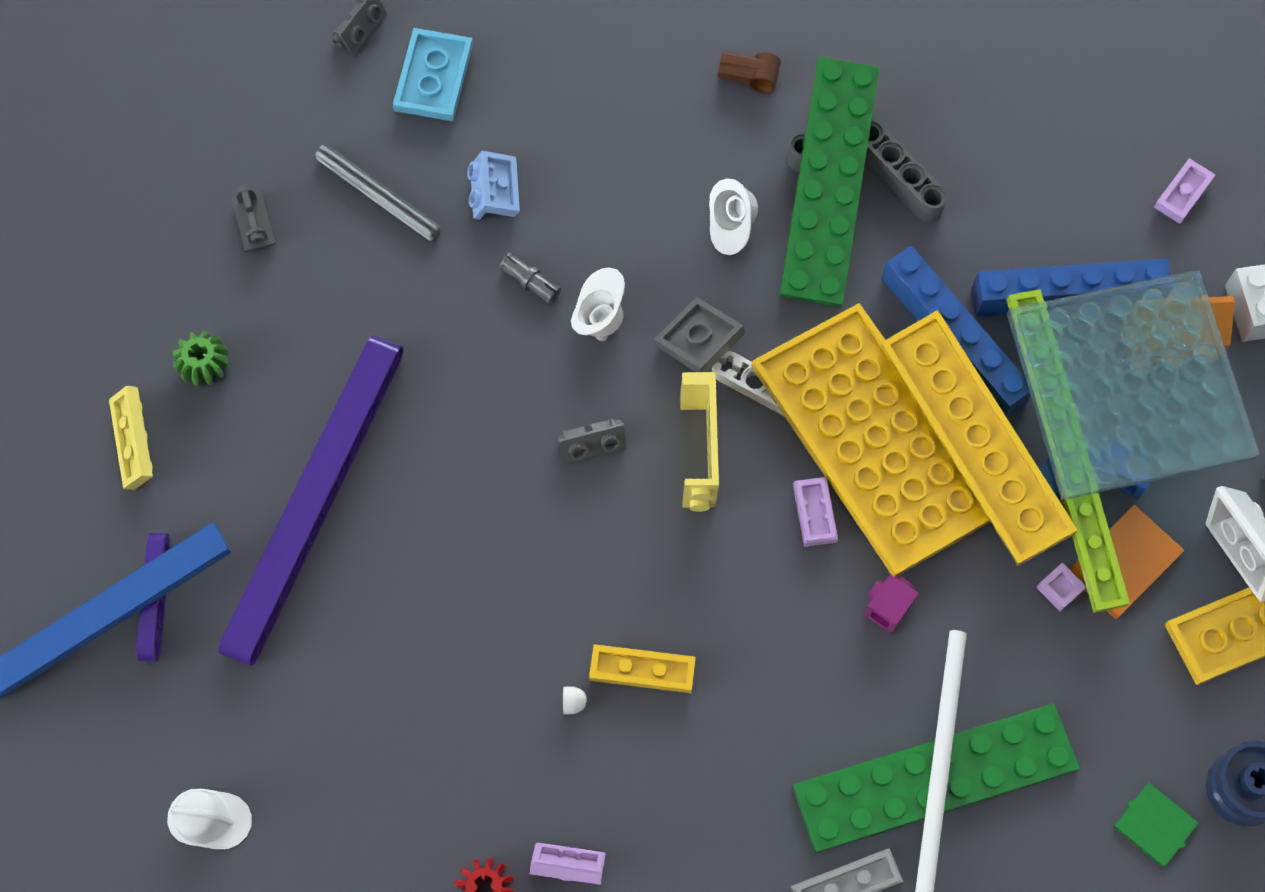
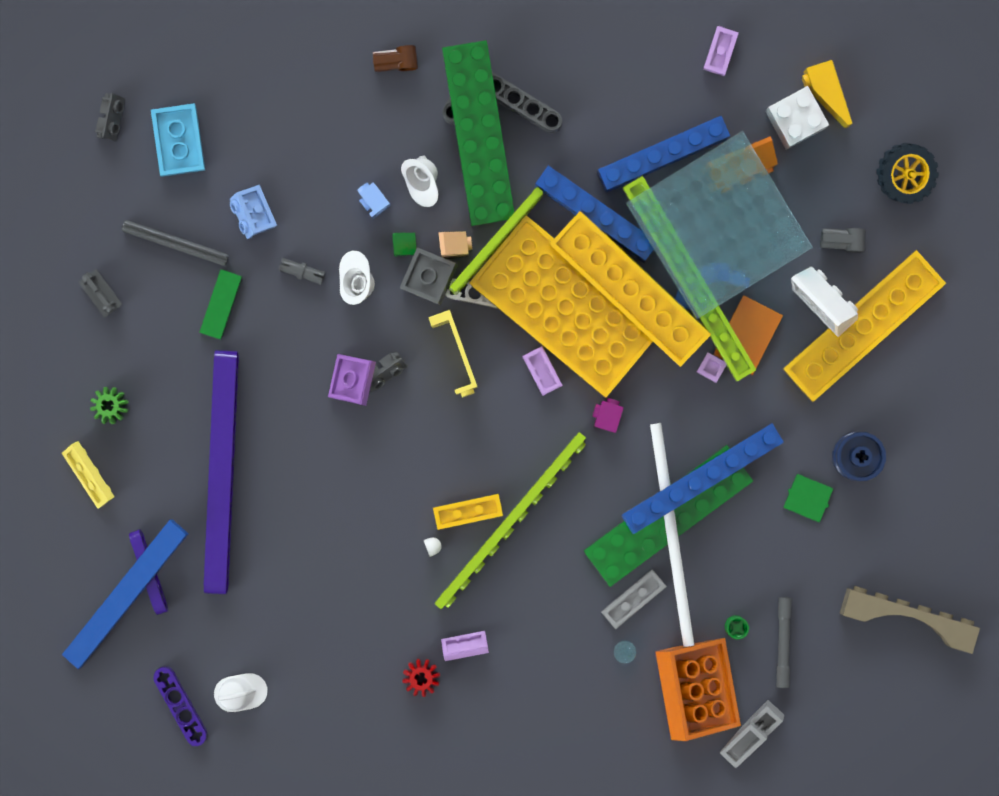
camera: 20 degrees left, 20 degrees up
none -> dark purple beam [153,666,208,746]
none -> green tile [199,269,242,340]
none -> medium lavender tile [328,354,376,406]
none -> light blue brick [357,182,391,219]
none -> green slope [392,233,416,257]
none -> lime plate [435,432,586,609]
none -> light nougat slope [439,231,473,259]
none -> lime tile [449,187,543,295]
none -> blue plate [621,423,784,534]

